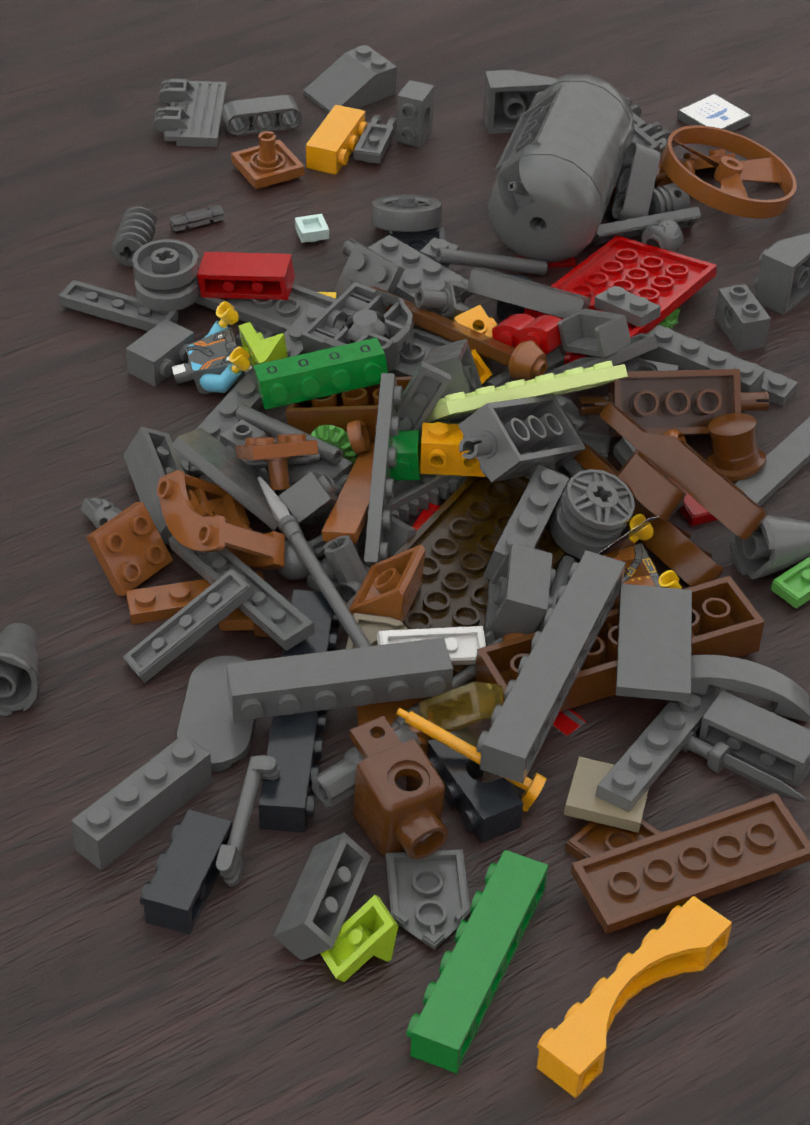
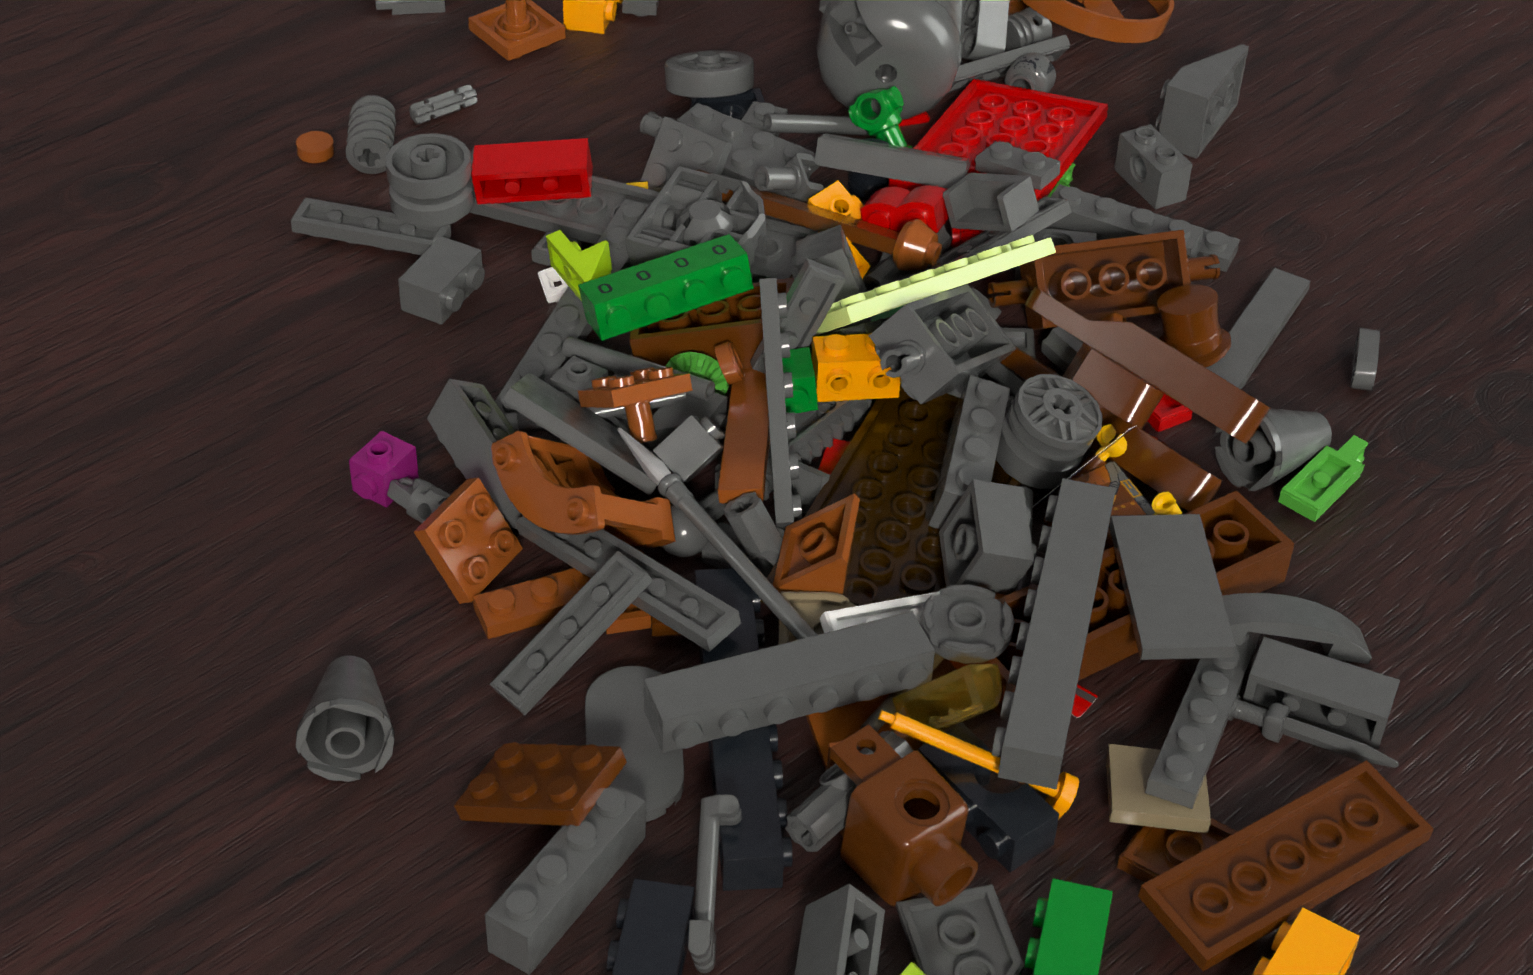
camera: 10 degrees left, 0 degrees up
torso [172,301,250,395] -> none
light aqua plate [295,214,329,243] -> none
none -> dark orange tile [296,131,334,163]
none -> magenta brick [349,431,419,508]
none -> reddish brown plate [454,742,627,826]
none -> green connector [849,86,913,149]
none -> dark grey tile [920,584,1015,664]

